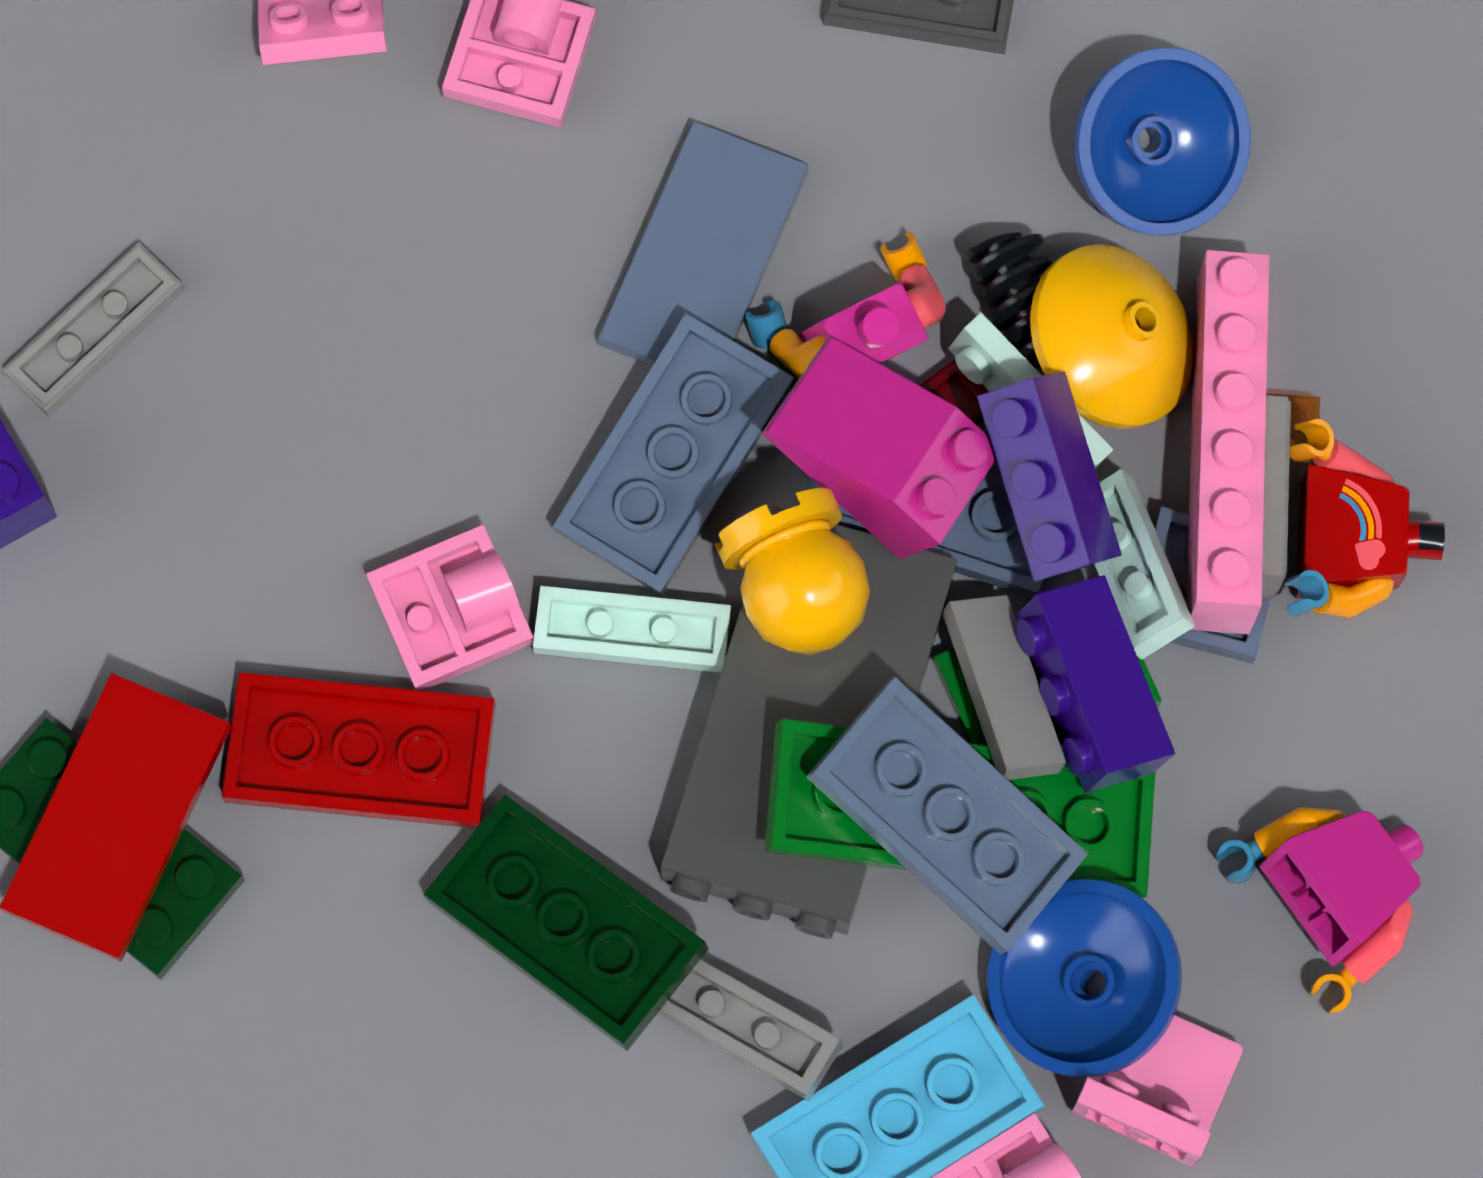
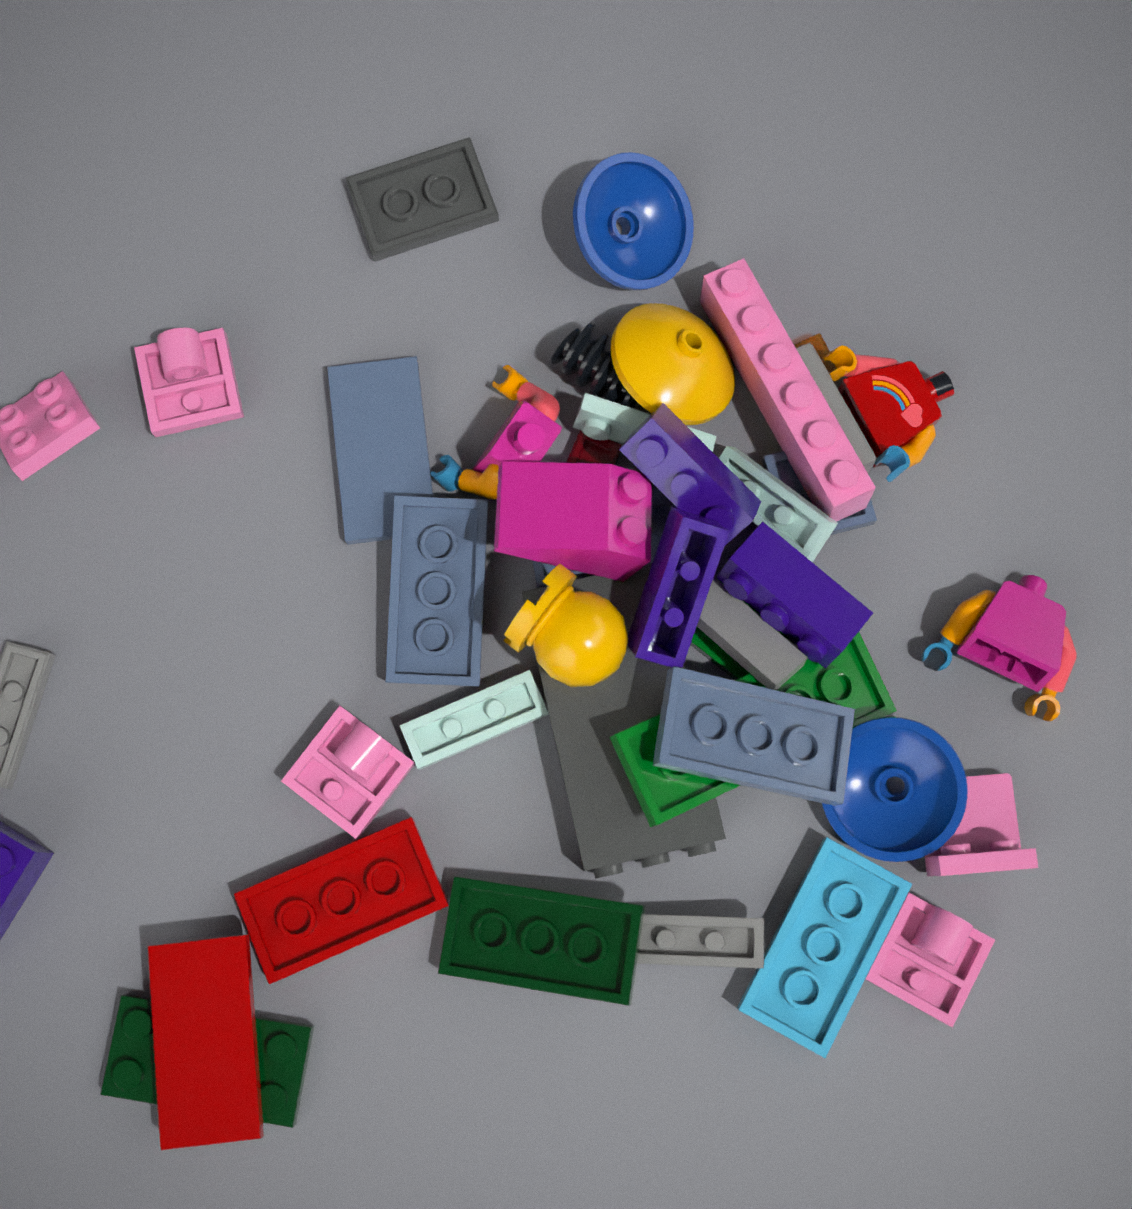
camera: 30 degrees left, 5 degrees up
none -> dark purple brick [627,507,729,668]

